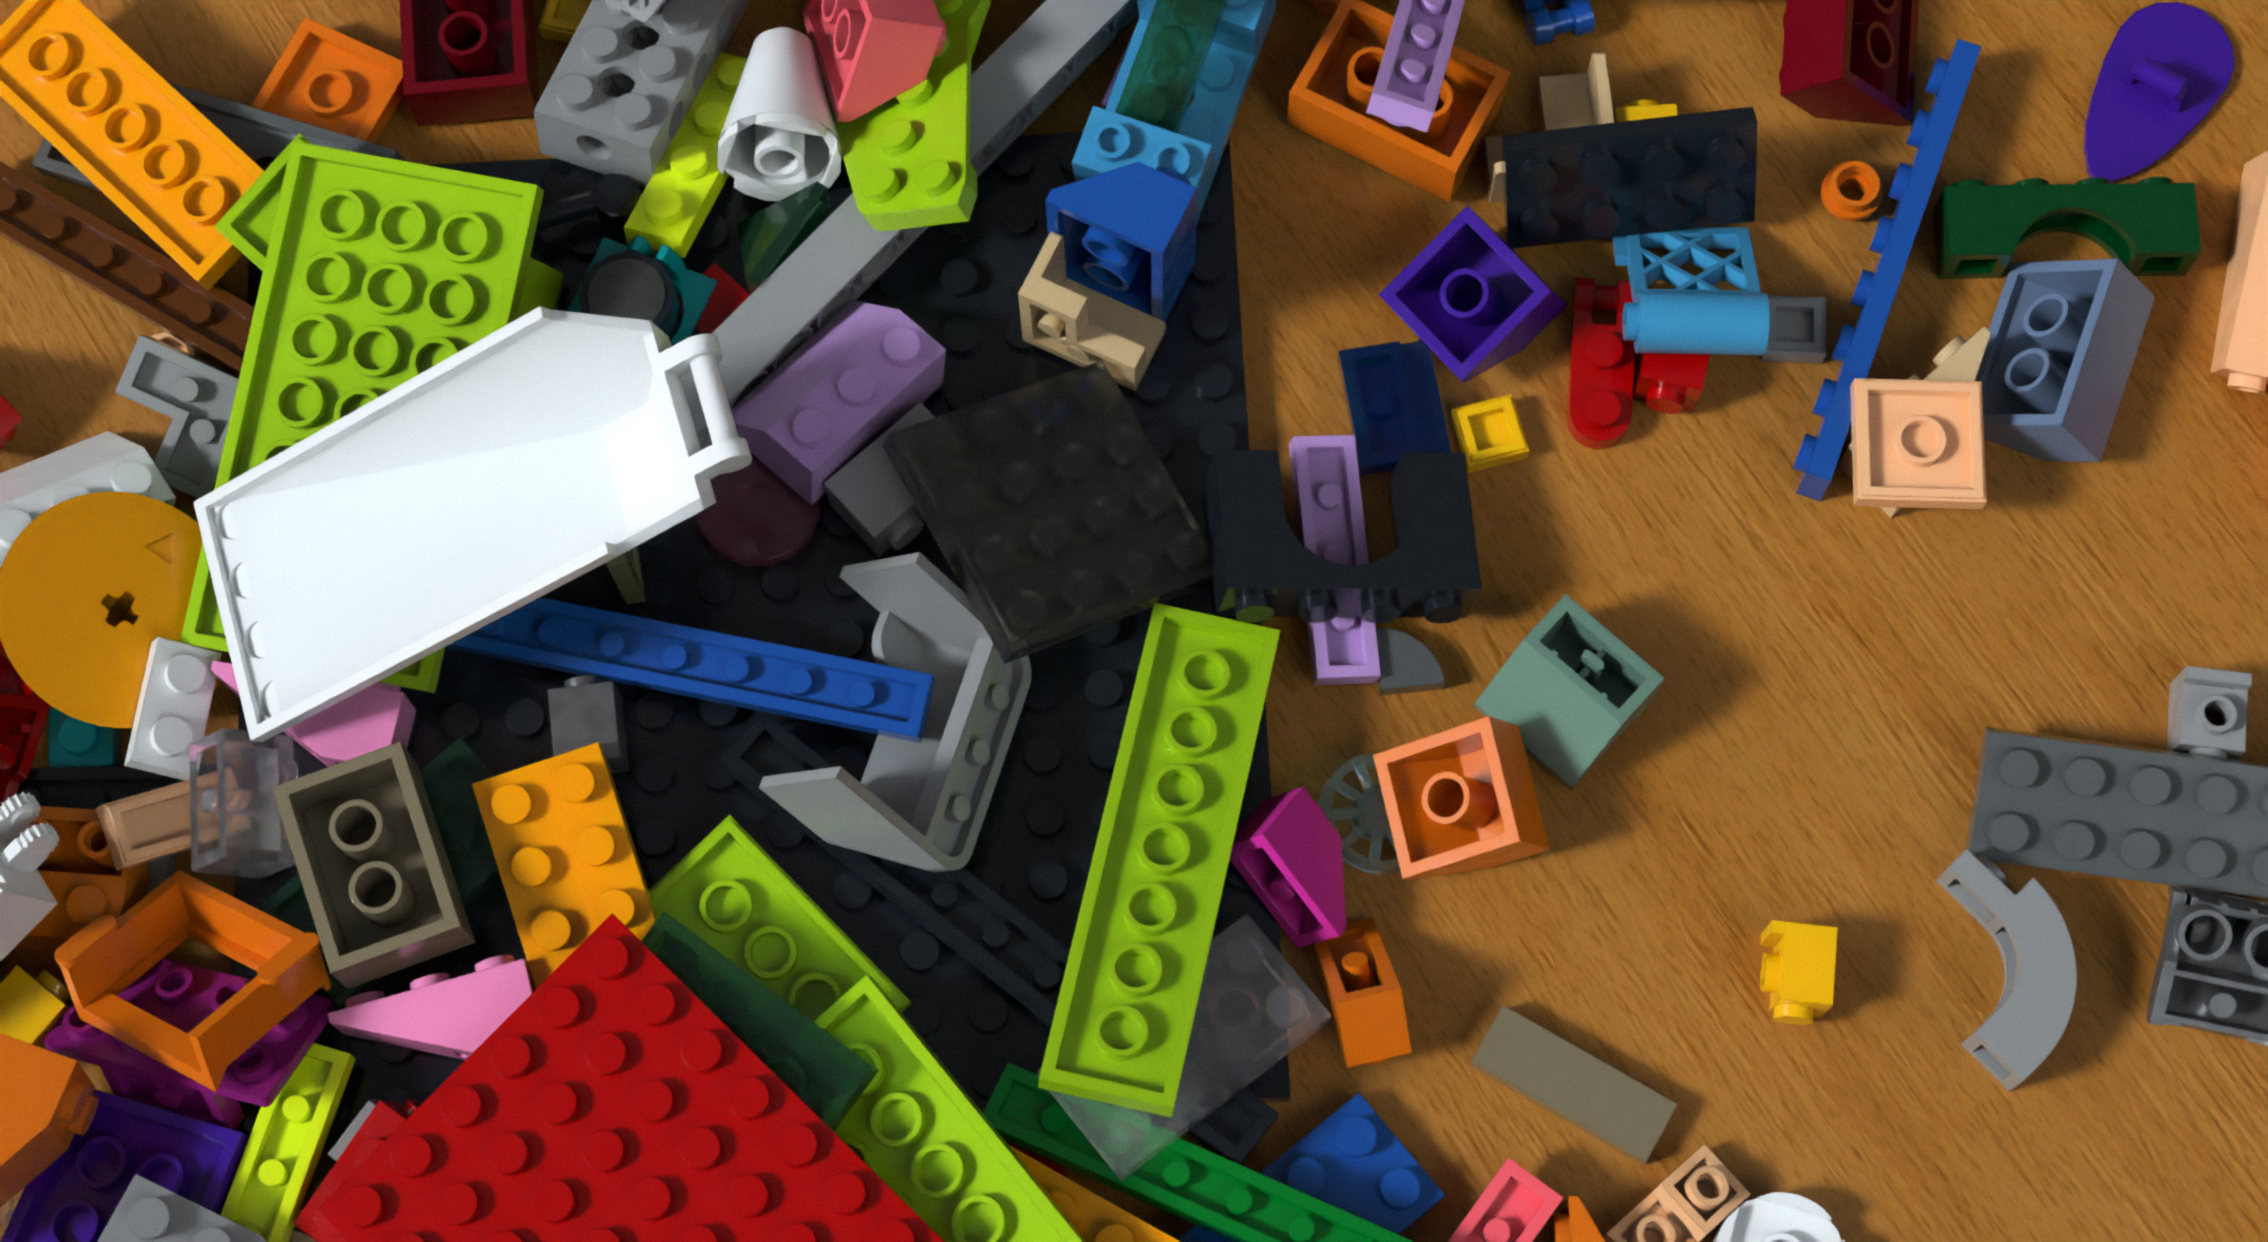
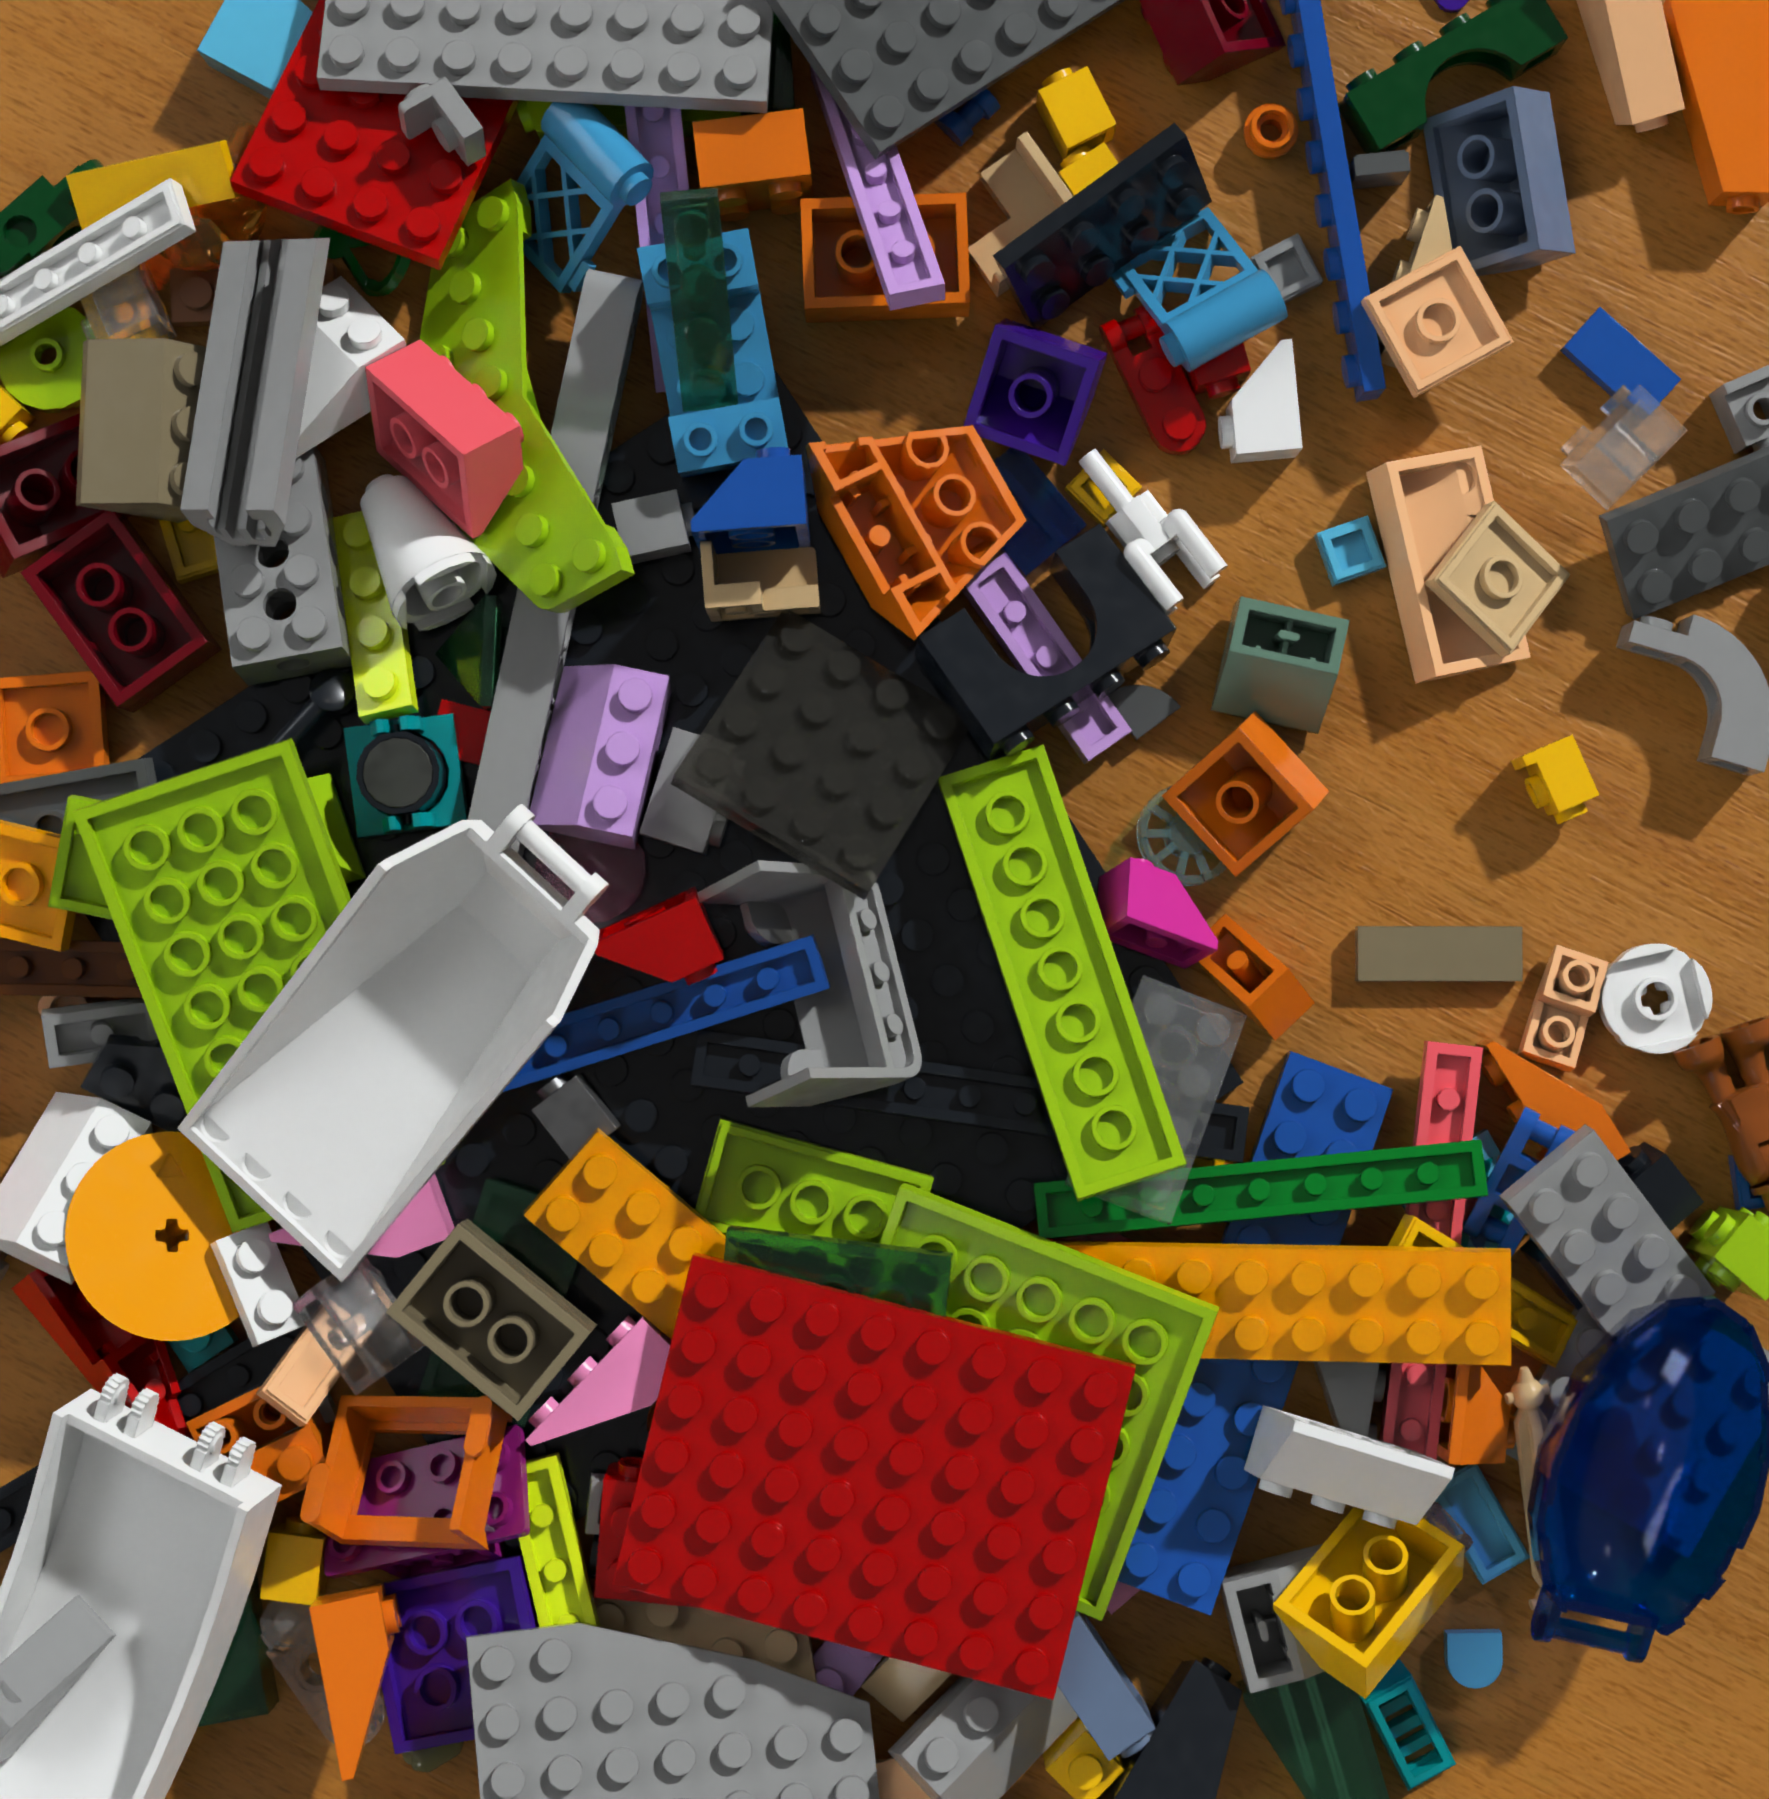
camera: 30 degrees left, 15 degrees up
none -> black wing [81,1034,187,1132]
none -> red slope [595,886,724,985]
none -> light grey brick [611,489,695,565]
none -> orange wedge [805,425,1027,640]
none -> yellow brick [1036,66,1117,160]
none -> white plant [1079,449,1228,617]
none -> white slope [1218,339,1303,463]
none -> medium azure tile [1314,515,1386,587]
none -> dark grey tile [1349,150,1411,190]
none -> light nougat slope [1366,446,1531,684]
none -> tan tile [1424,501,1571,657]
none -> clear brick [1559,384,1688,511]
none -> blue tile [1560,307,1681,423]

